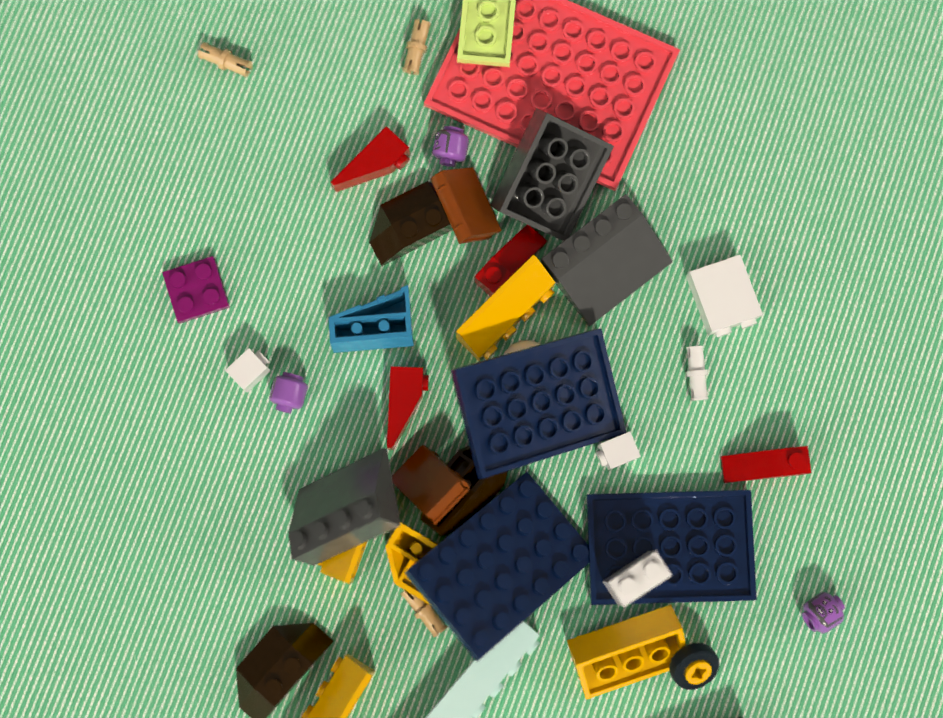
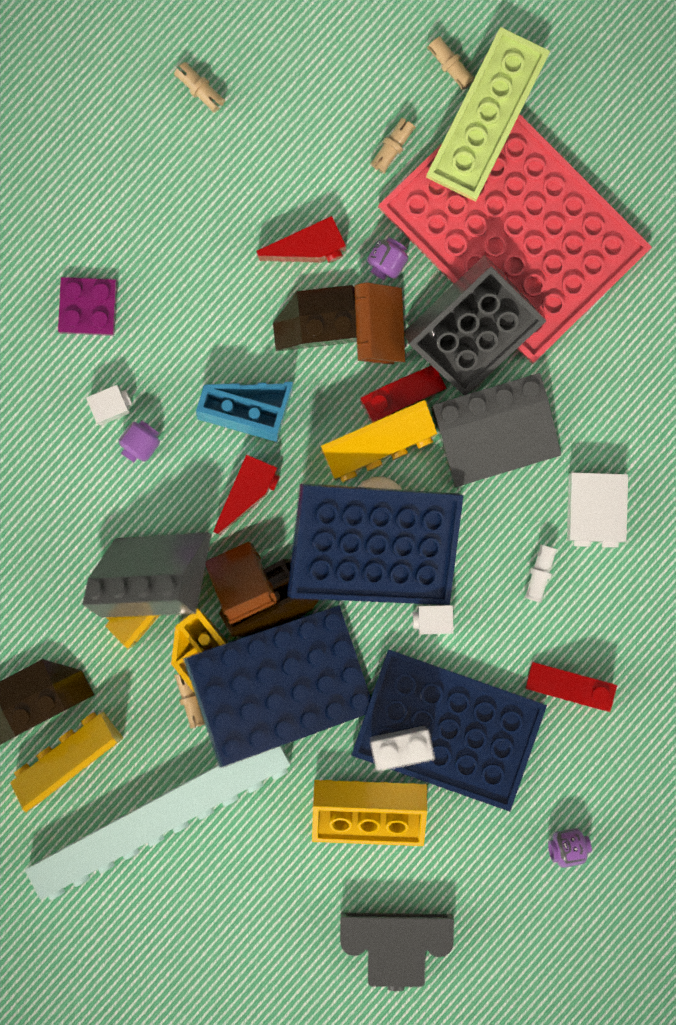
camera: 25 degrees right, 5 degrees up
black wheel [669,643,720,690] -> none

